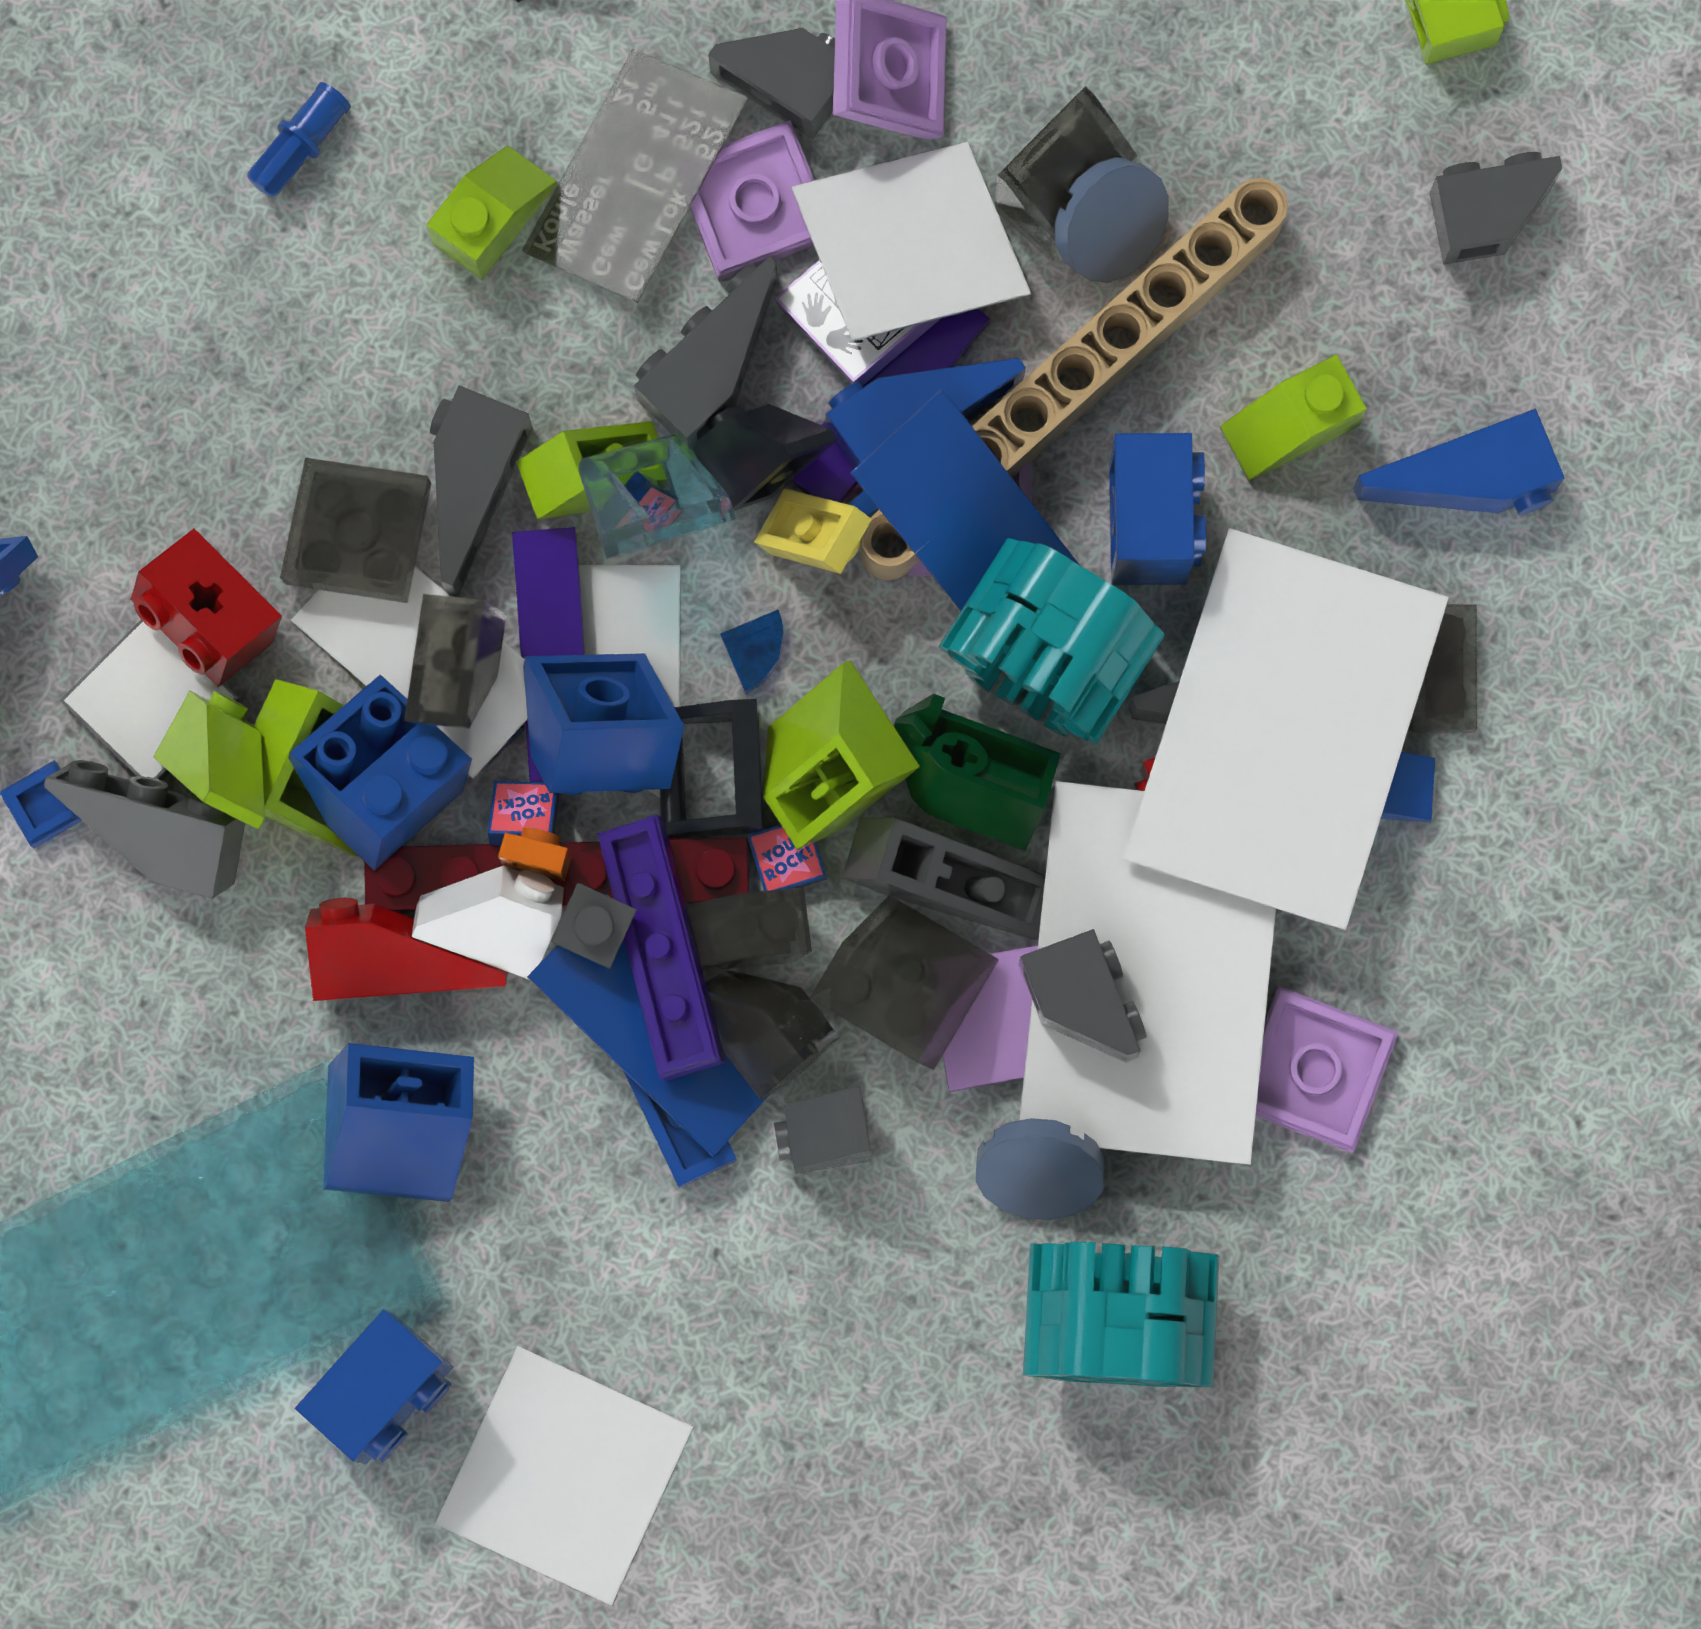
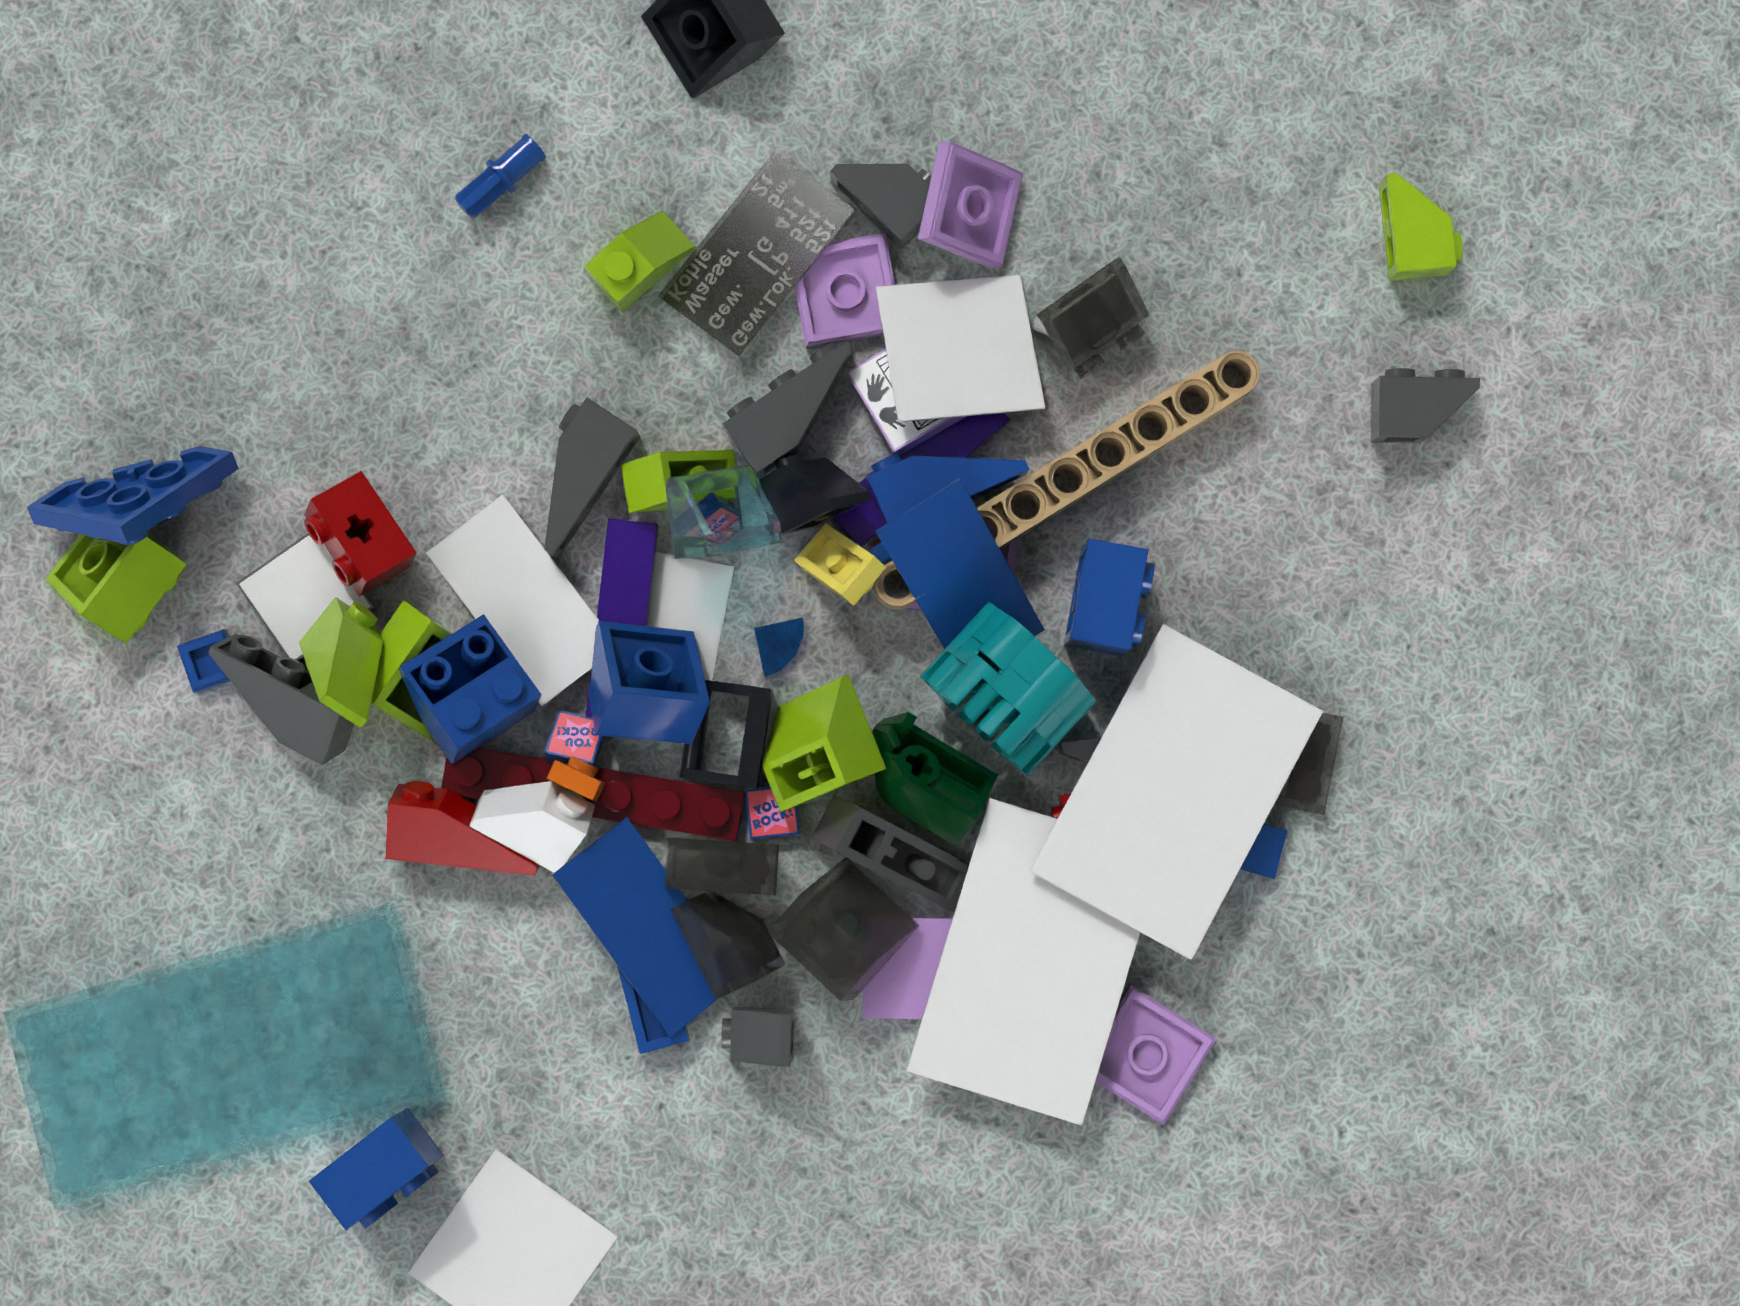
camera: 10 degrees right, 5 degrees up
clear smoke plate [280,458,432,603] -> none
blue slope [323,1043,474,1202] -> none
clear smoke slope [404,594,507,729] -> none
dark grey plate [551,883,637,969] -> none
dark purple tile [597,815,726,1081] -> none
sand blue tile [976,1118,1105,1220] -> none
dark grey slope [1019,929,1147,1062] -> none
teal piece [1023,1242,1220,1387] -> none
sand blue tile [1055,157,1169,283] -> none
lime slope [1220,354,1367,482] -> none
blue slope [1353,408,1565,515] -> none

